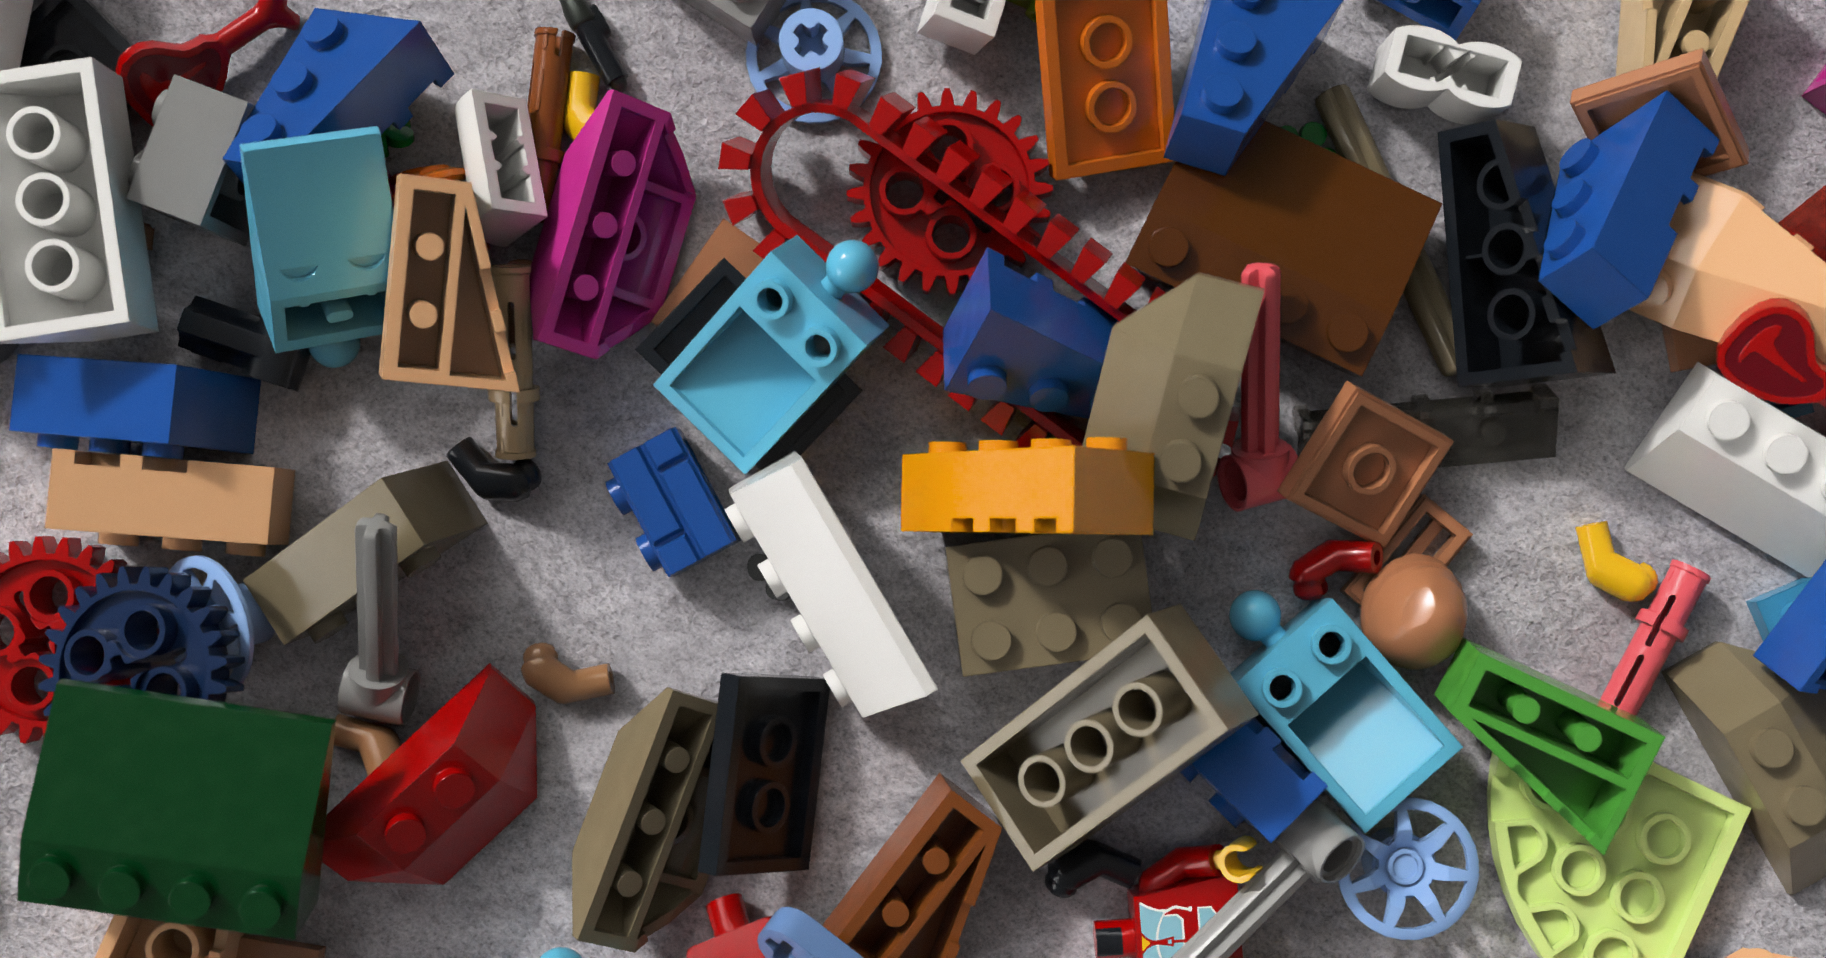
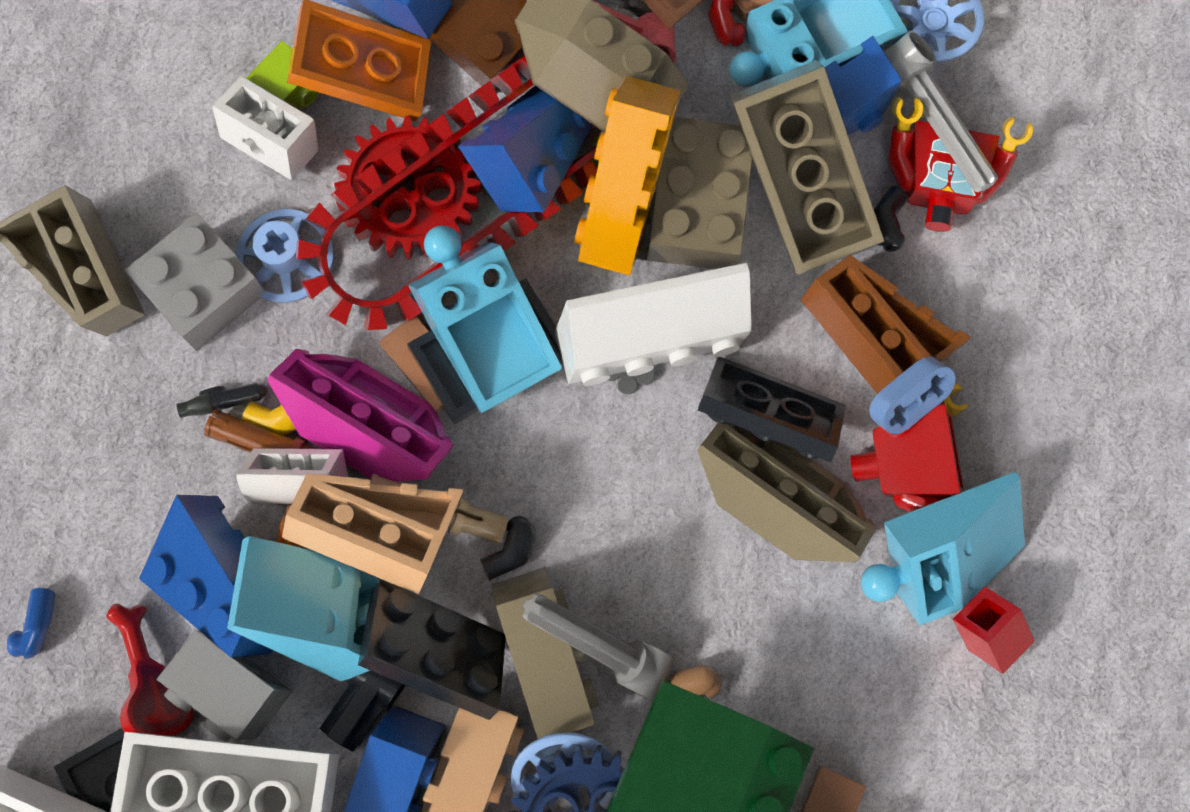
camera: 80 degrees left, 10 degrees down
red wedge [322,663,537,885] -> none
medium nougat arm [521,642,615,704] -> none
blue brick [605,427,741,577] -> none
none -> black plate [358,579,506,720]

